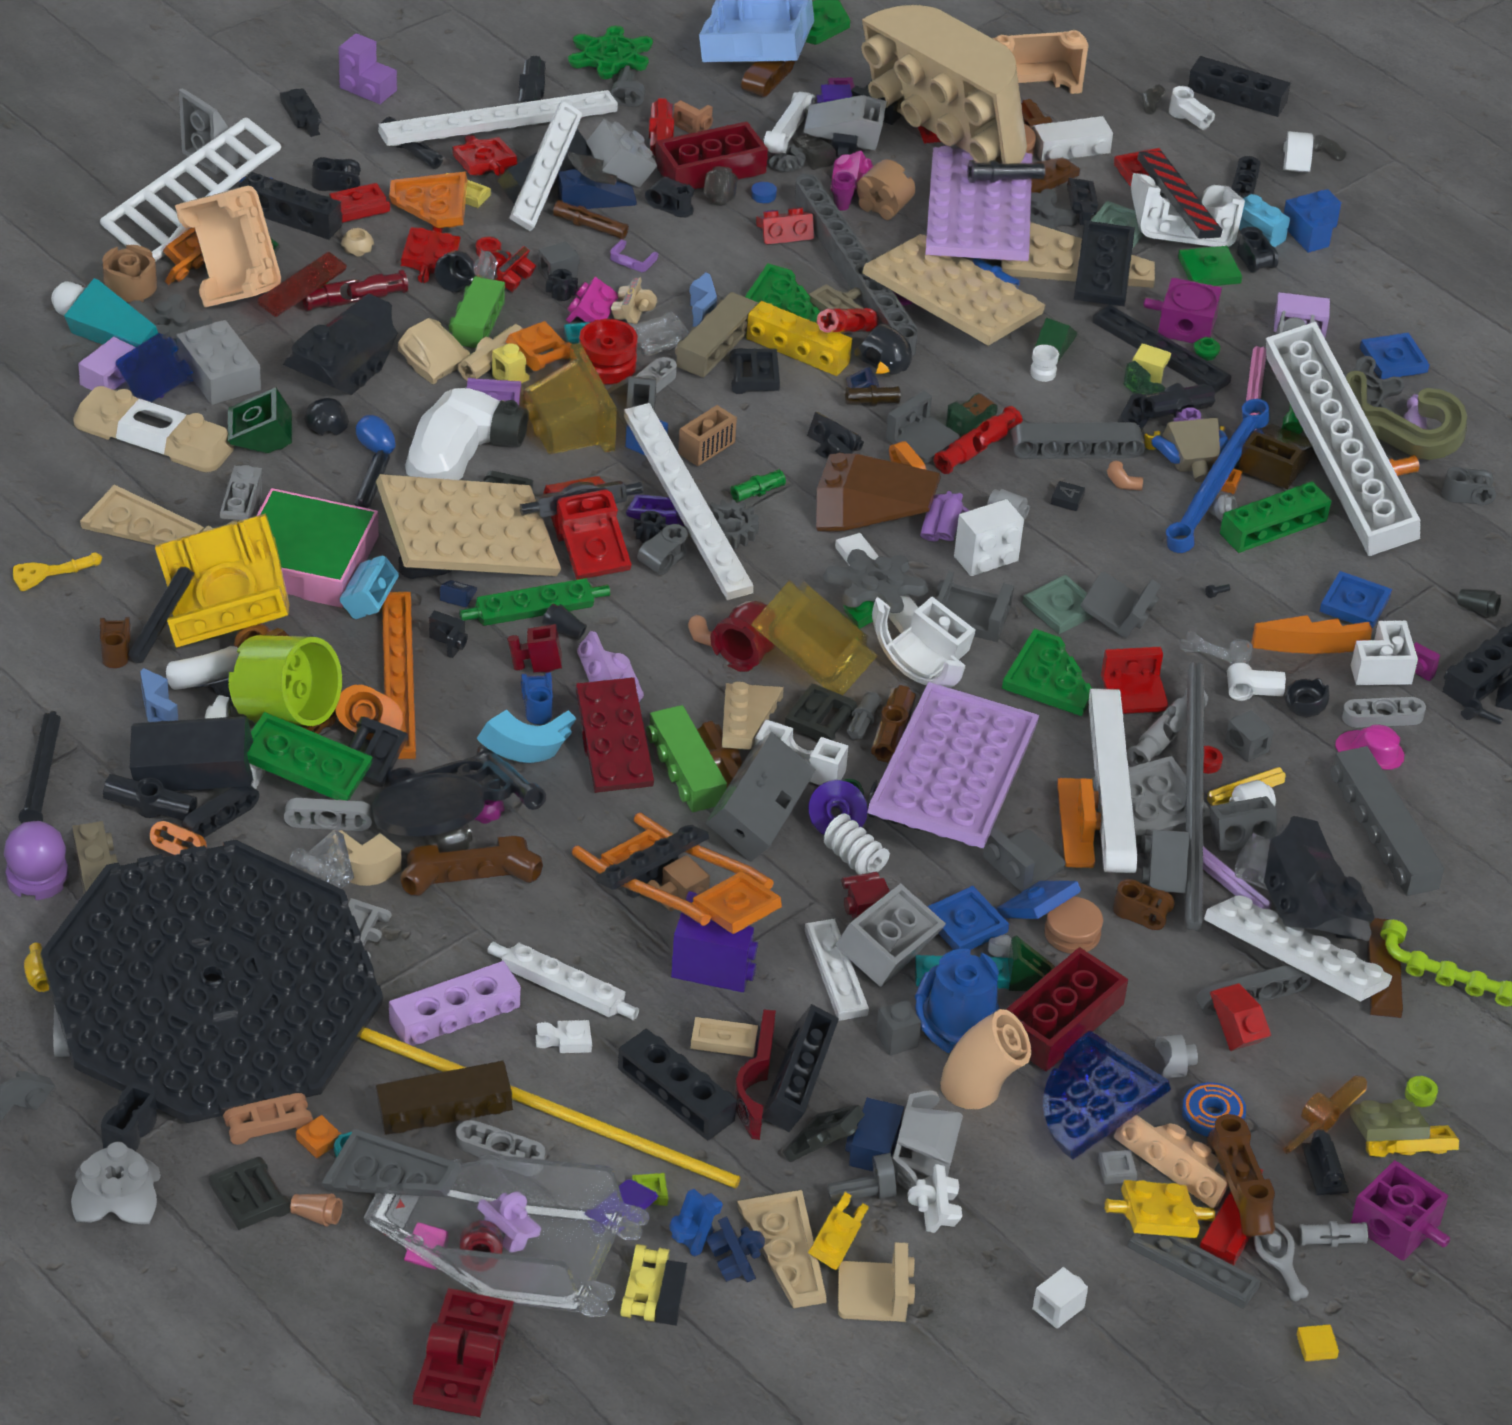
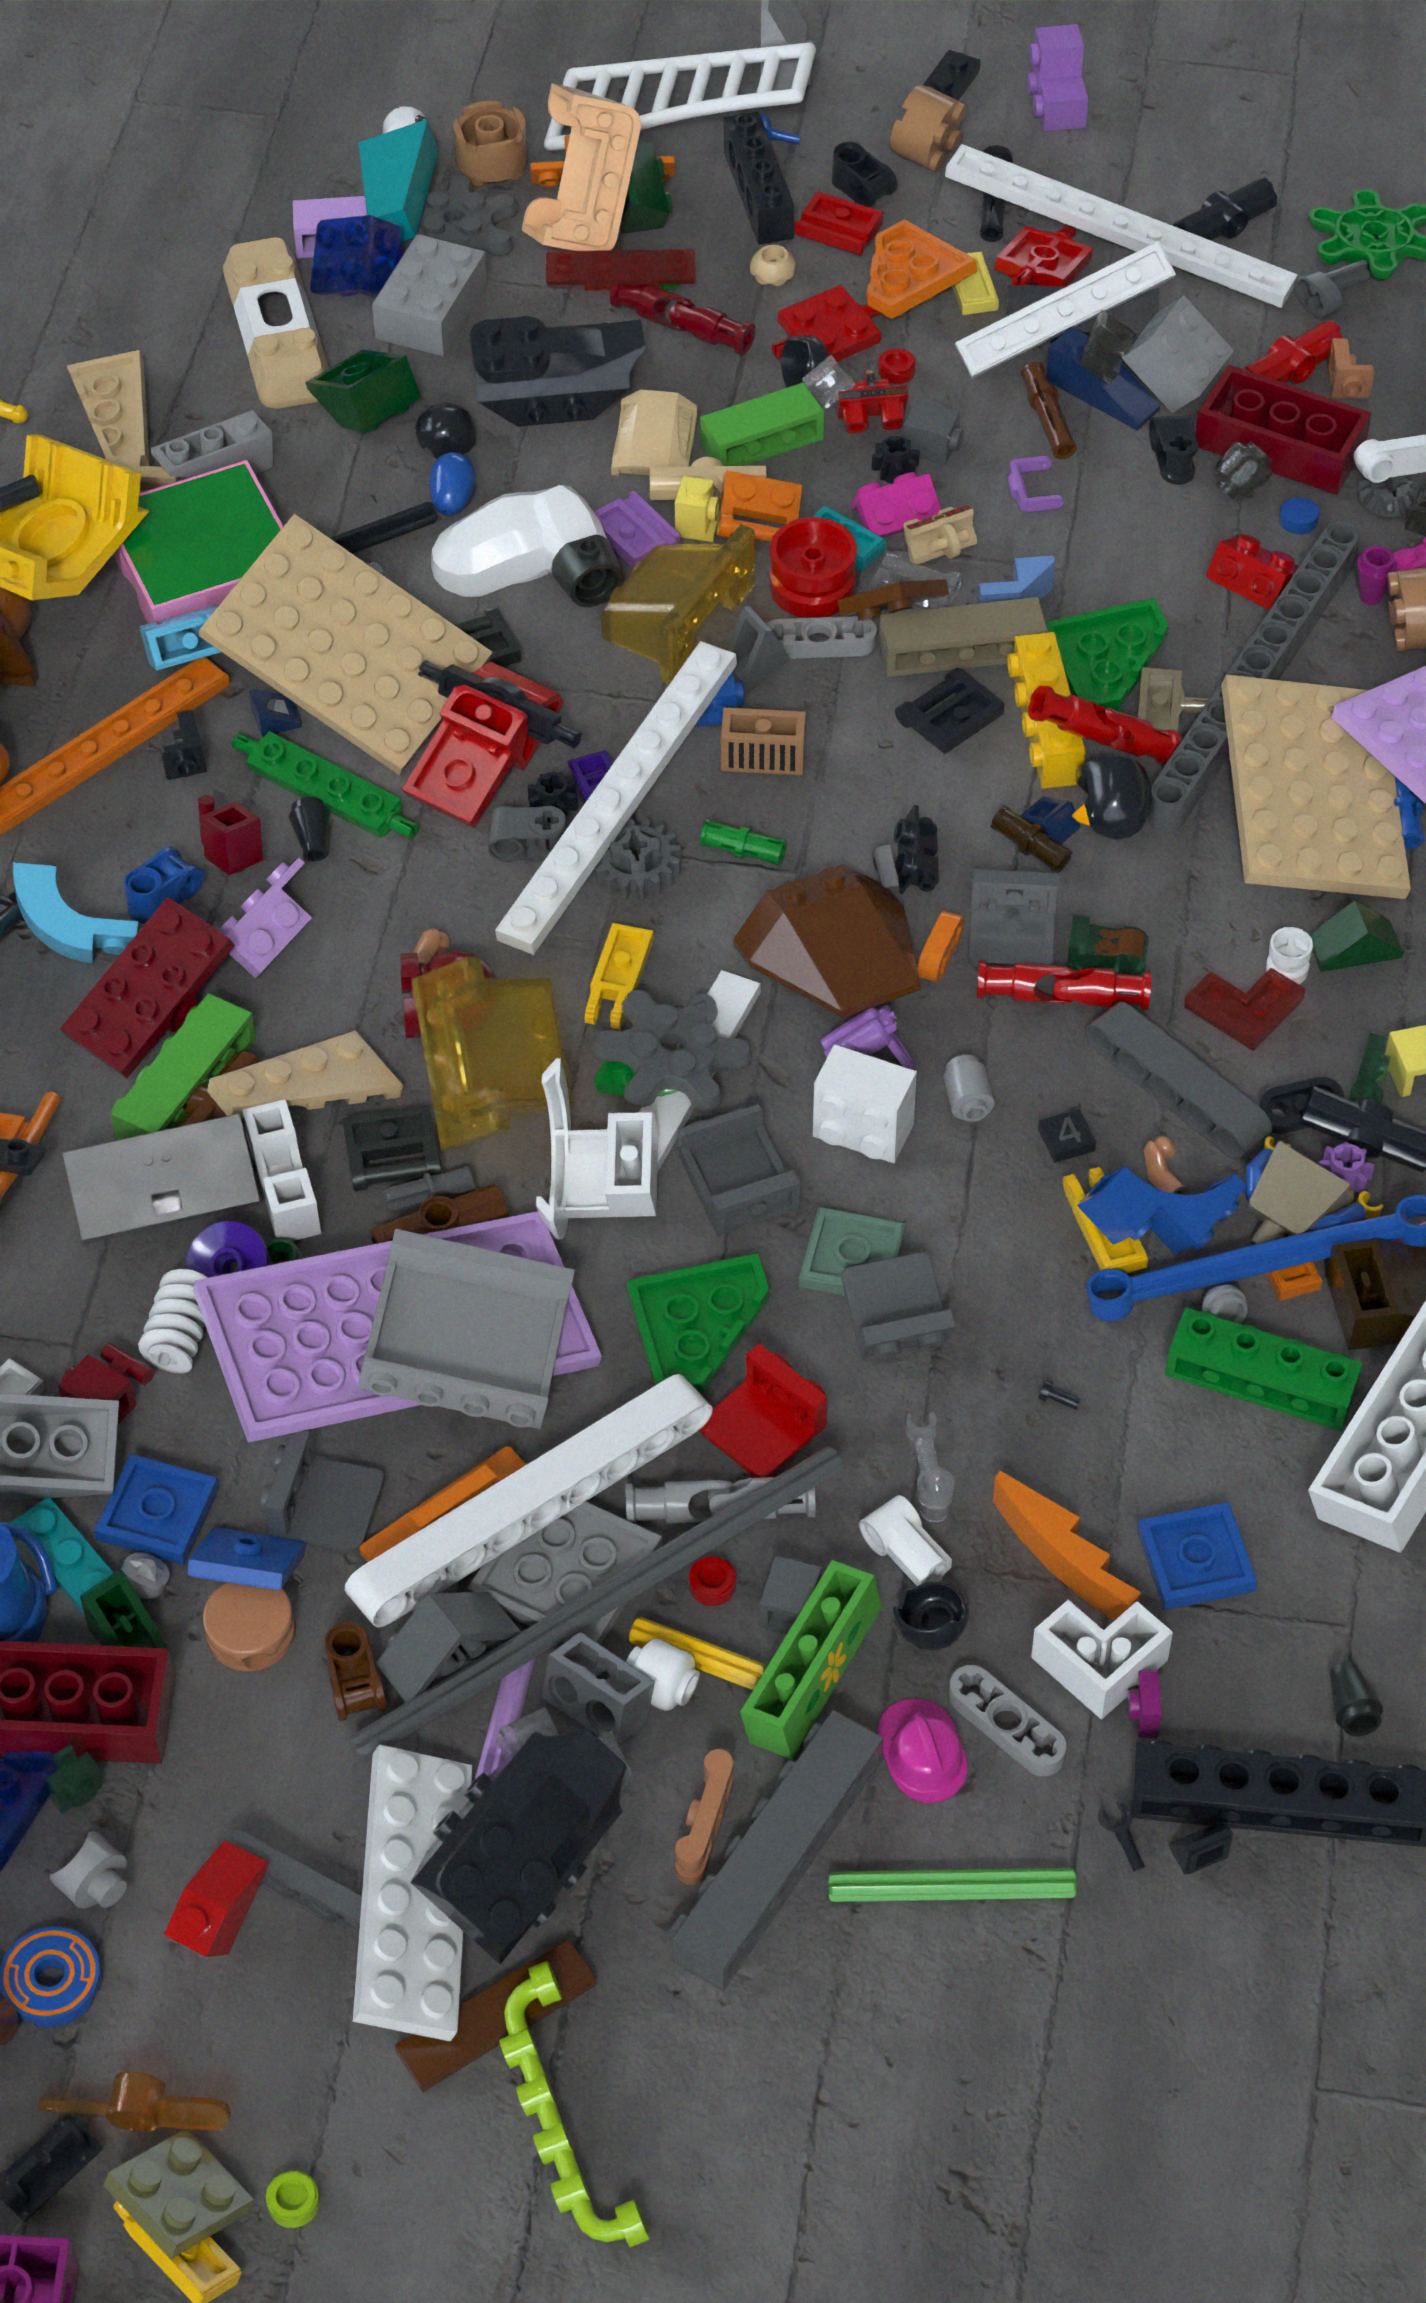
camera: 55 degrees right, 10 degrees up
none -> clear green plate [45,1744,103,1815]
none -> light grey panel [358,1229,575,1429]
none -> yellow hinge [584,923,654,1030]
none -> nougat plate [675,1749,733,1885]
none -> bright green brick [740,1560,882,1759]
none -> bright green axle [828,1868,1077,1902]
none -> reddish brown wing [838,579,949,621]
none -> medium nougat brick [890,84,968,172]
none -> yellow hinge [1062,1167,1148,1274]
none -> blue arch [1077,1166,1247,1255]
none -> clear red plate [1184,968,1306,1051]

